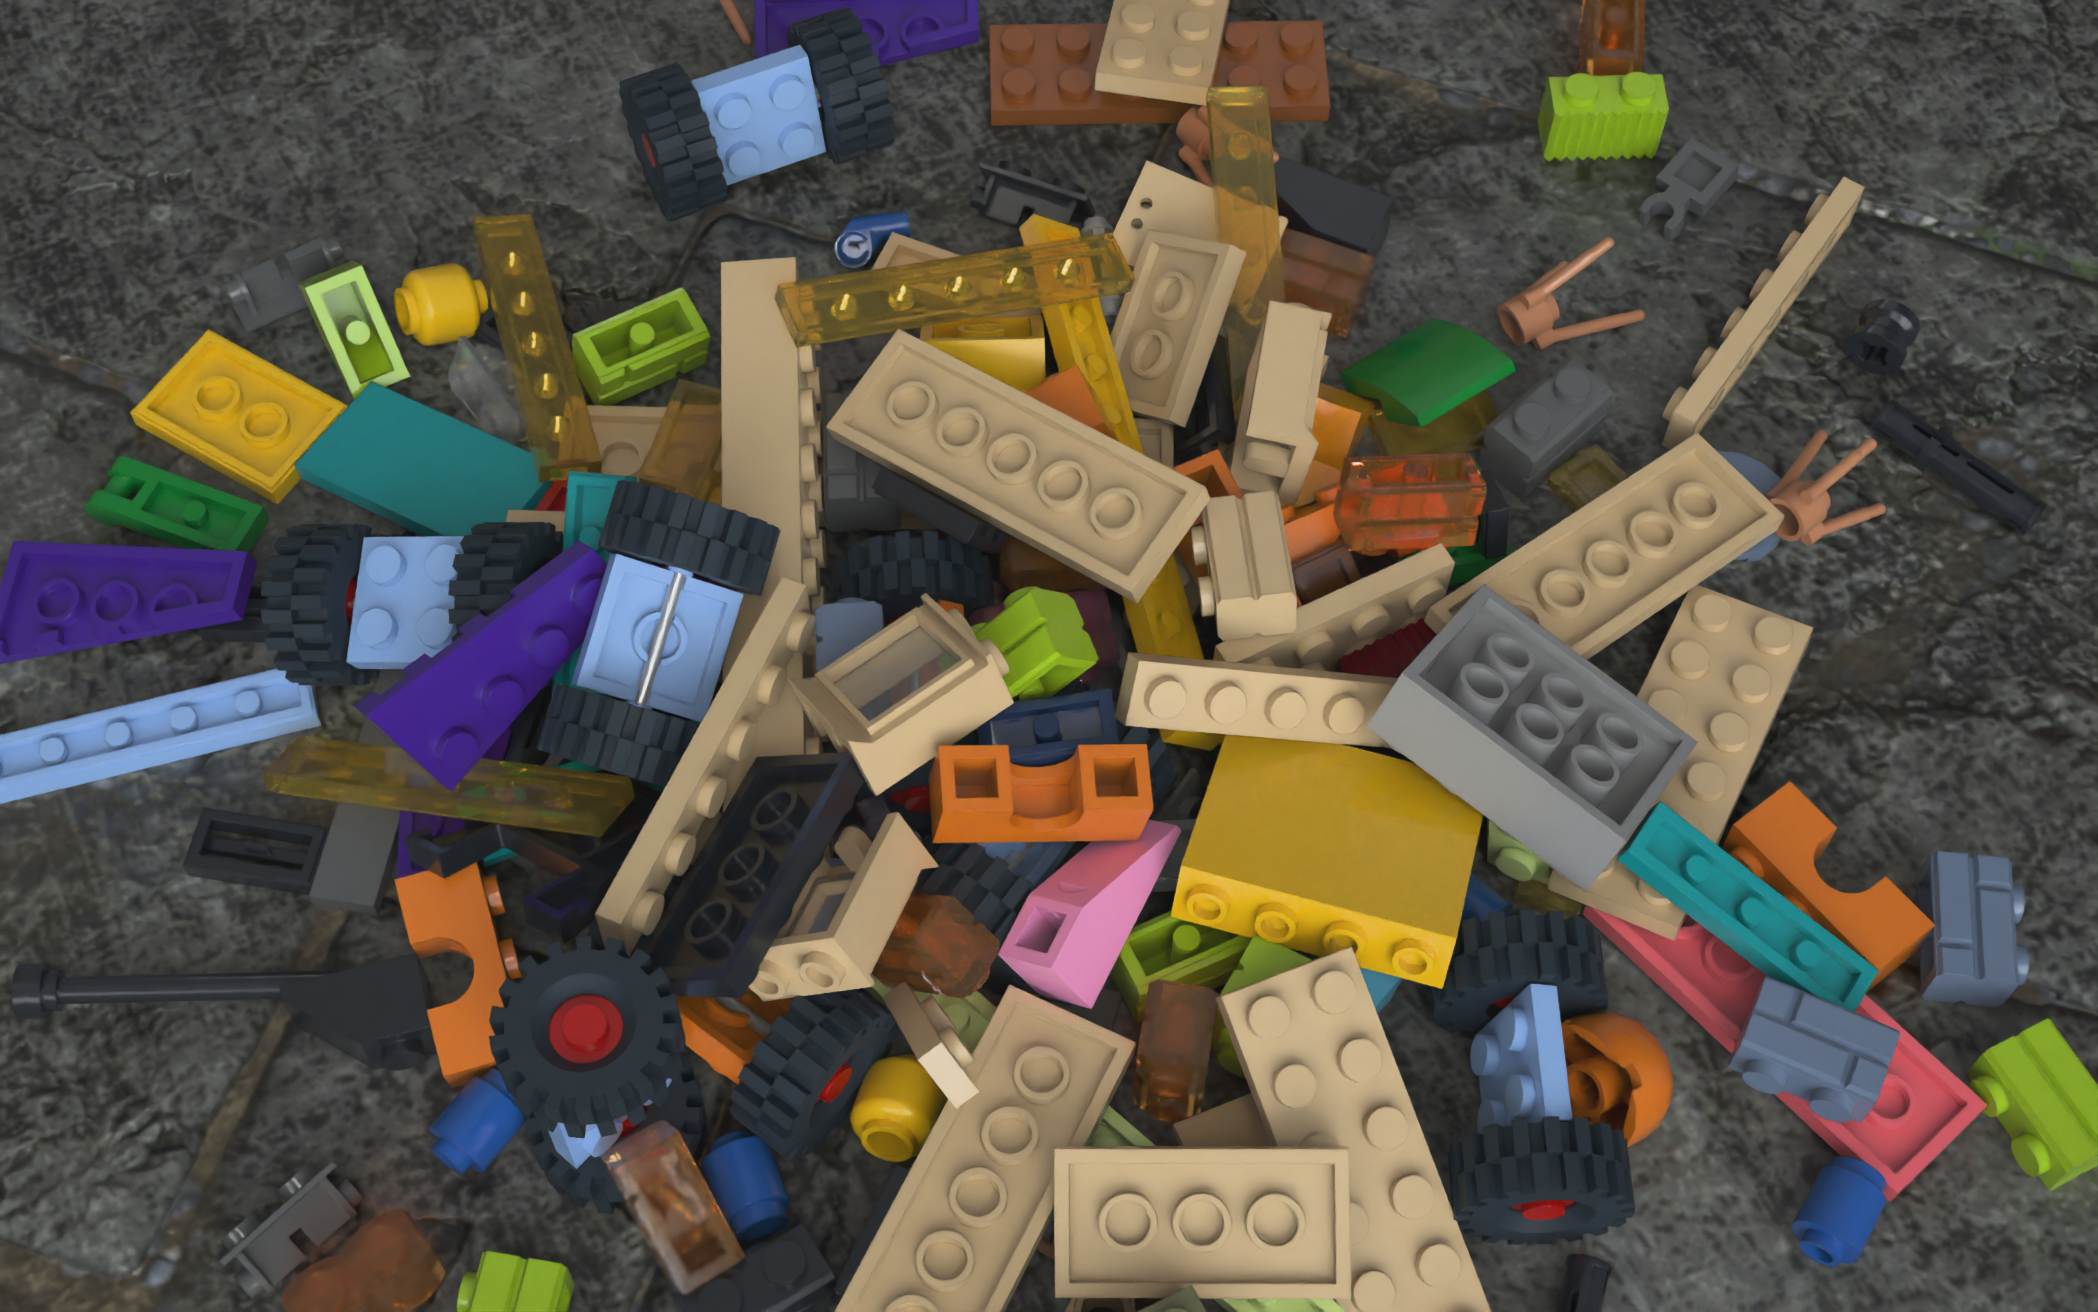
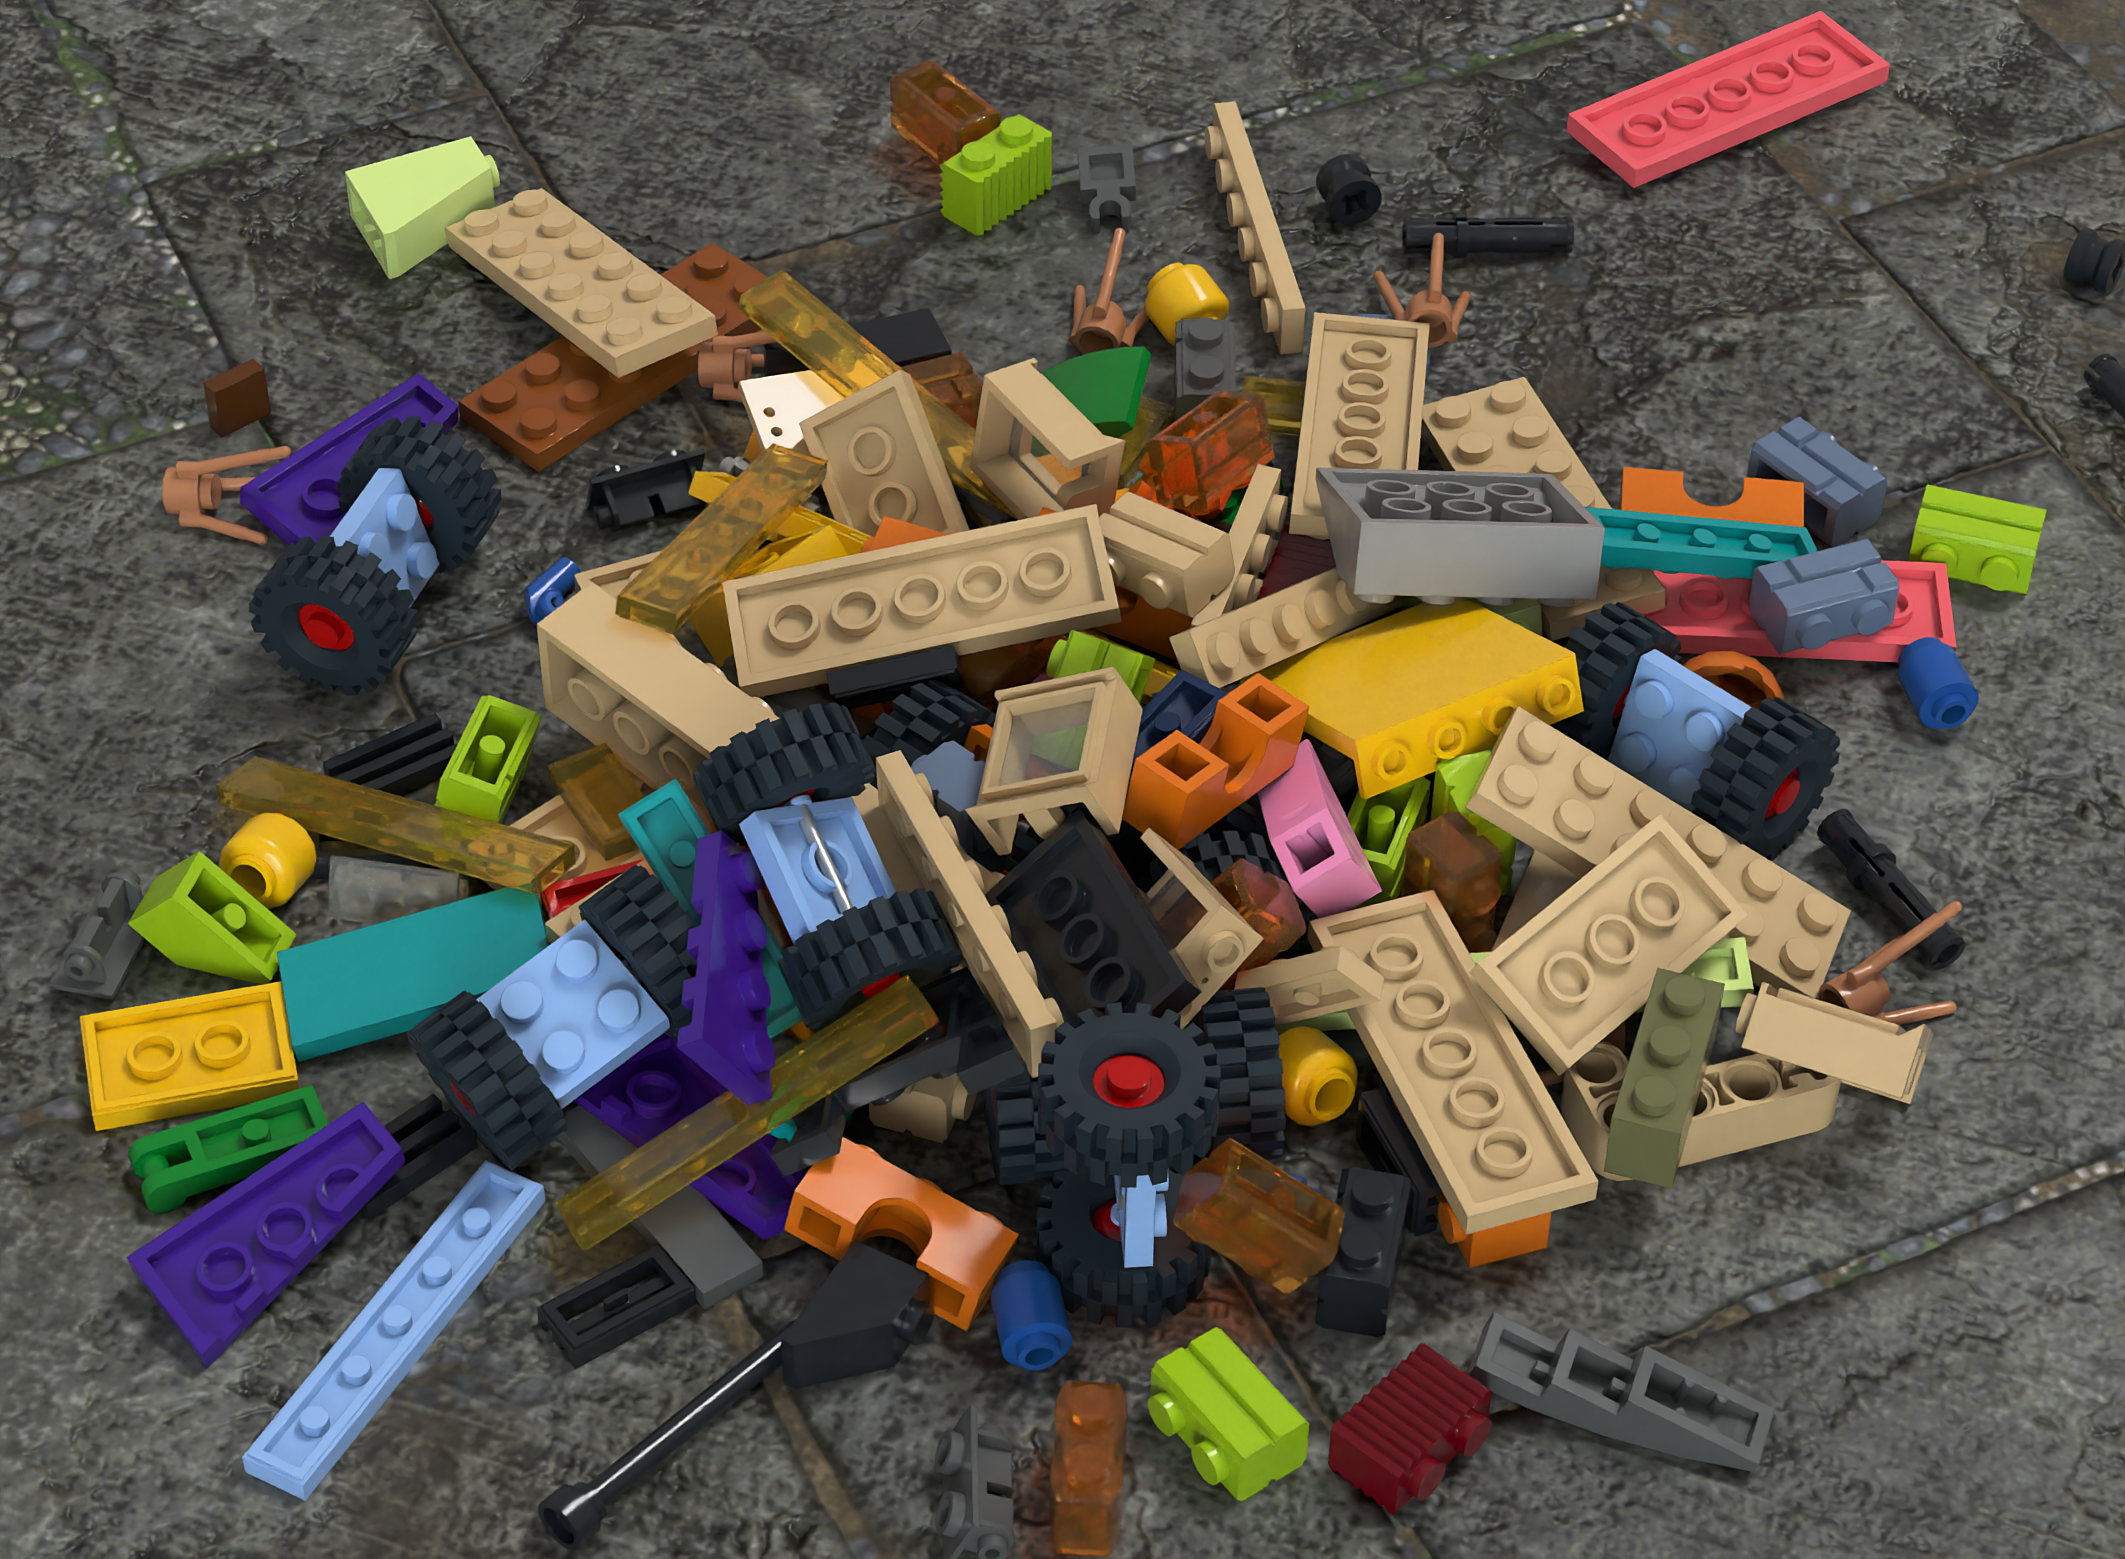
camera: 45 degrees left, 15 degrees down
none -> black tile [323,713,458,815]
none -> yellow head [1145,263,1229,347]

